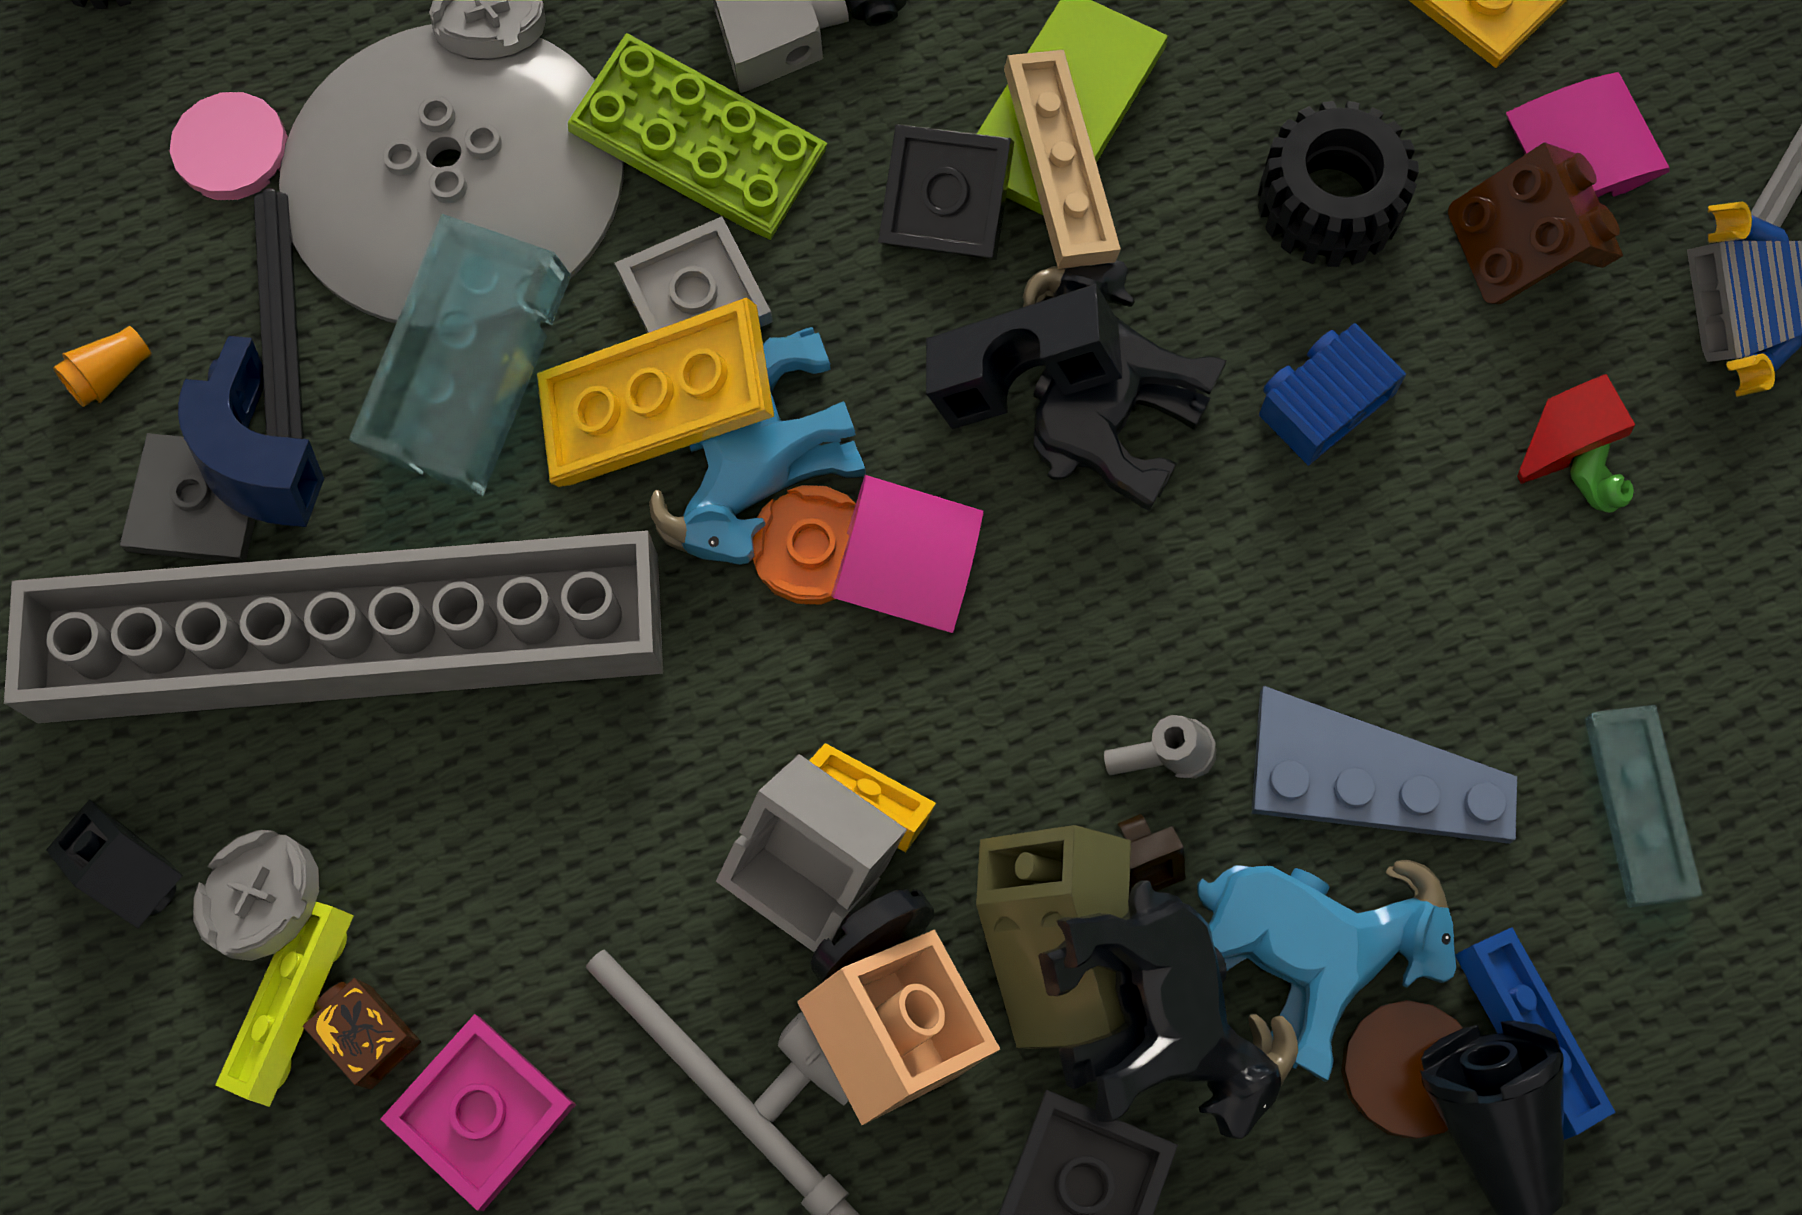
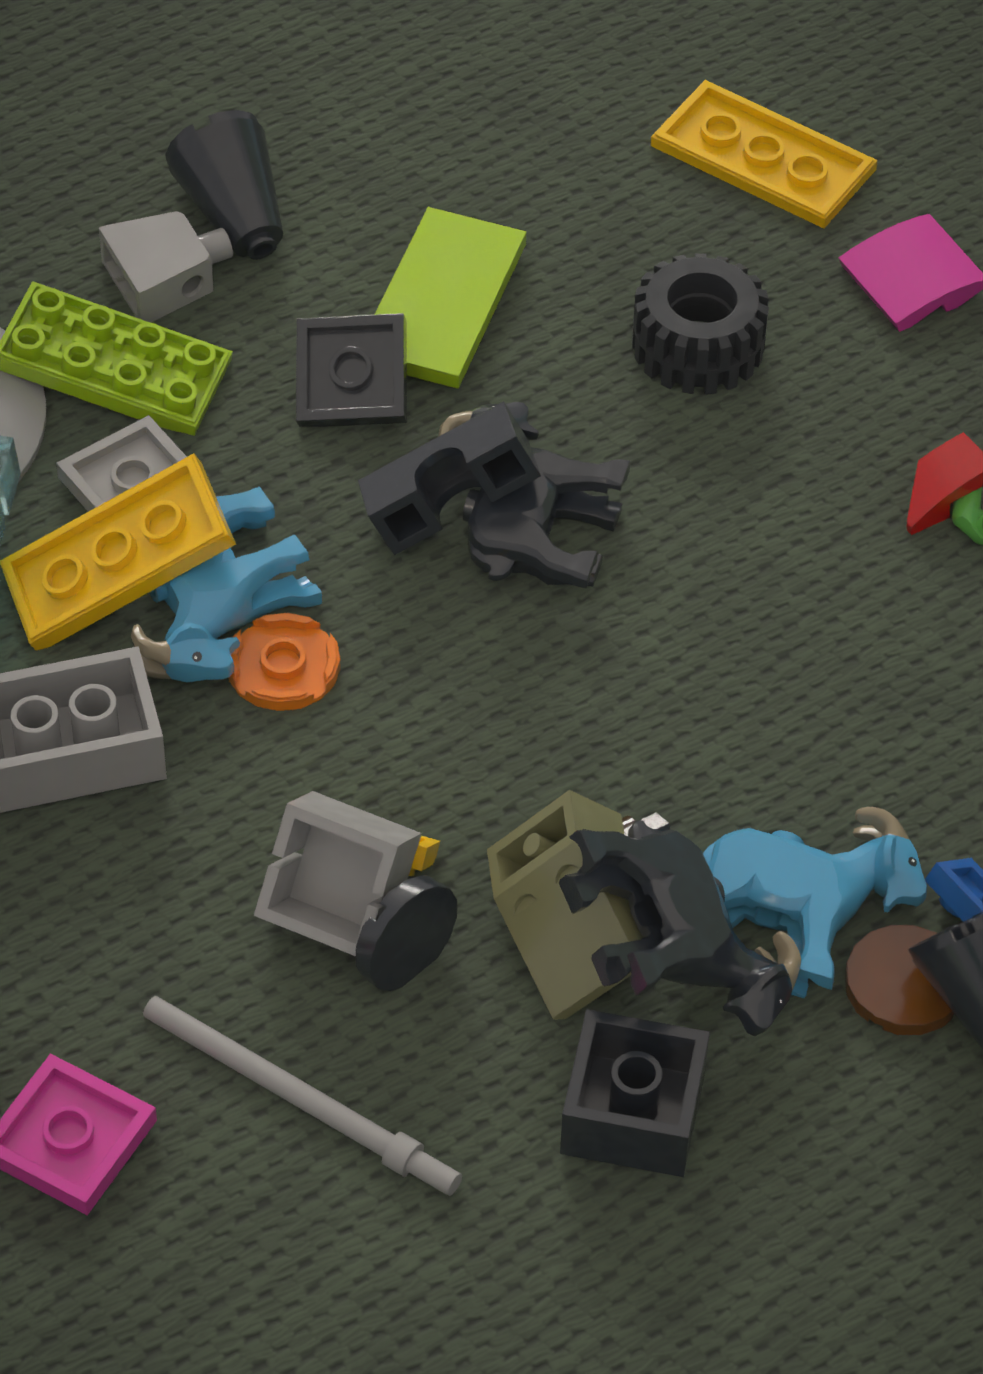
camera: 15 degrees left, 20 degrees down
light grey piece [754,1012,849,1122] -> none
light nougat brick [797,929,1000,1125] -> none
dark pink slope [831,475,983,633] -> none
tan plate [1004,50,1121,269] -> none
light grey piece [1104,715,1217,778] -> none
sand blue wing [1252,686,1517,844] -> none
blue brick [1259,323,1406,466] -> none
reddish brown bracket [1448,142,1623,304] -> none

